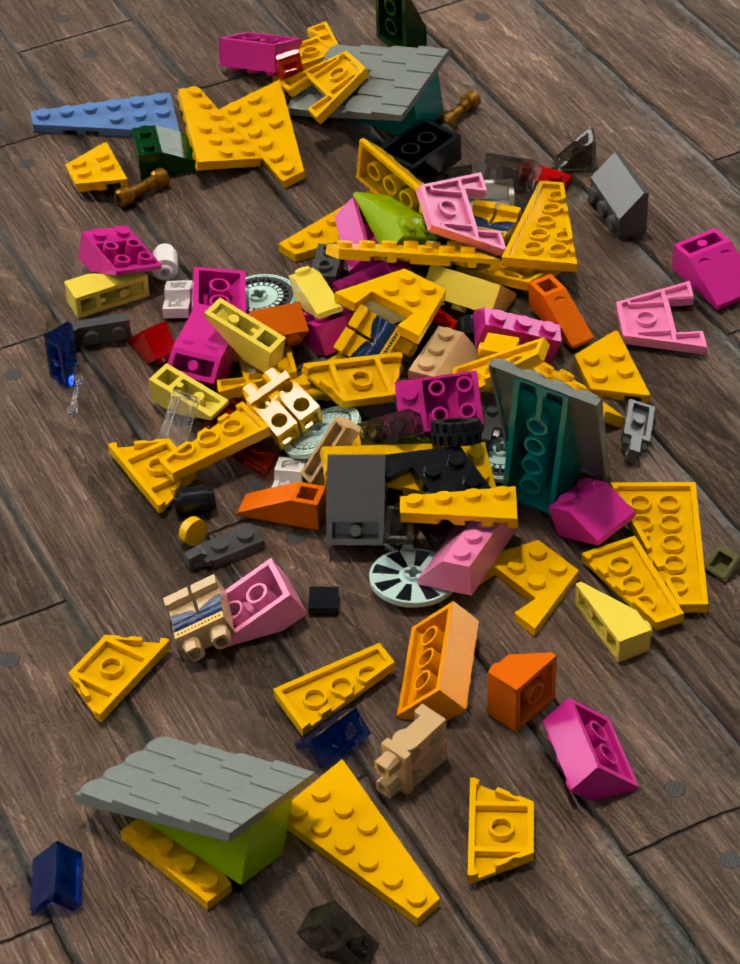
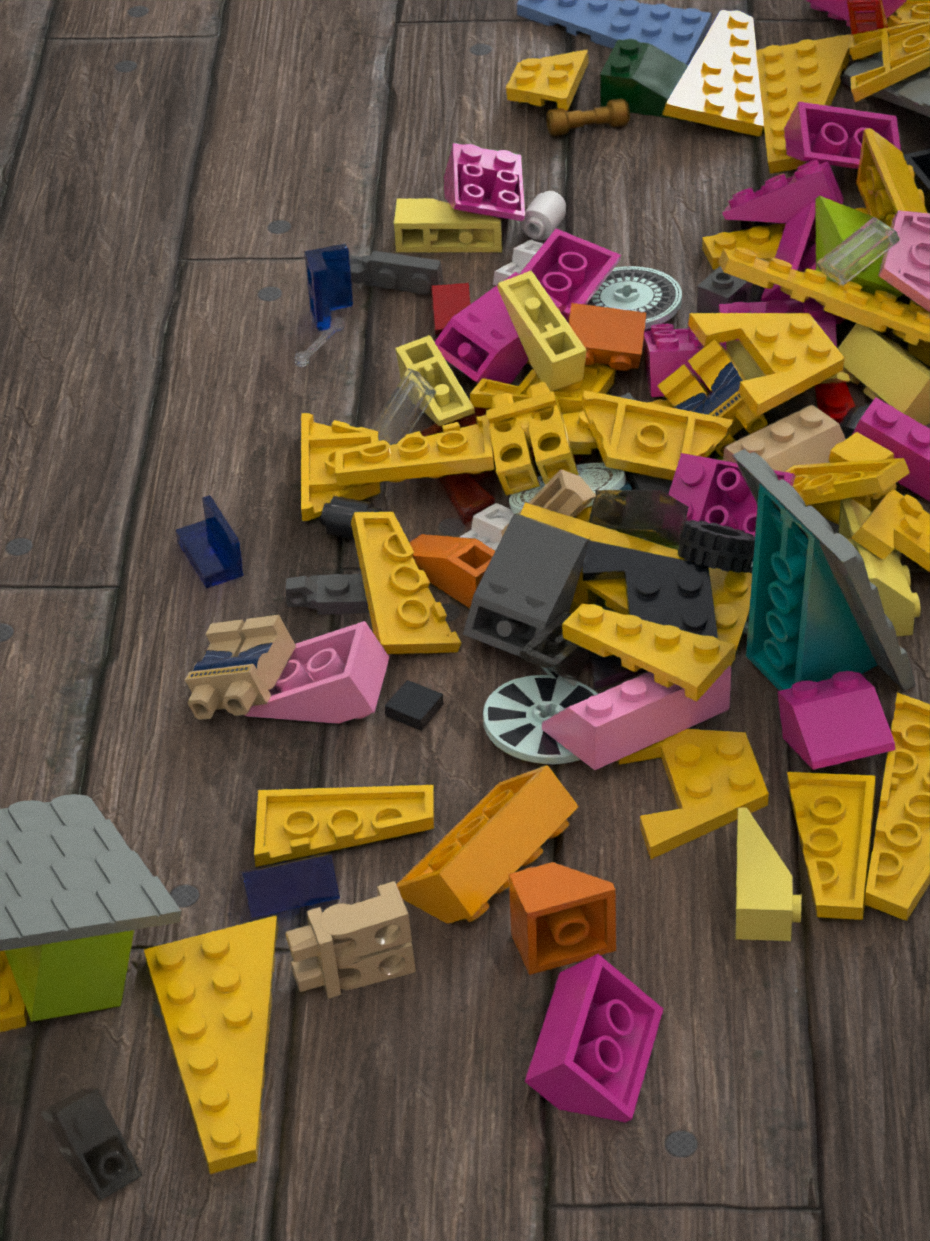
camera: 30 degrees right, 0 degrees up
yellow wing [69,635,171,722] -> none
yellow tile [179,516,207,546] -> none
light yellow slope [288,266,343,319] -> none
yellow wing [468,778,534,884] -> none
none -> clear blue panel [176,495,244,589]
none -> yellow wing [351,512,461,654]
none -> dark pink slope [722,159,844,223]
none -> dark pink slope [784,101,901,169]
none -> clear tile [817,217,900,286]

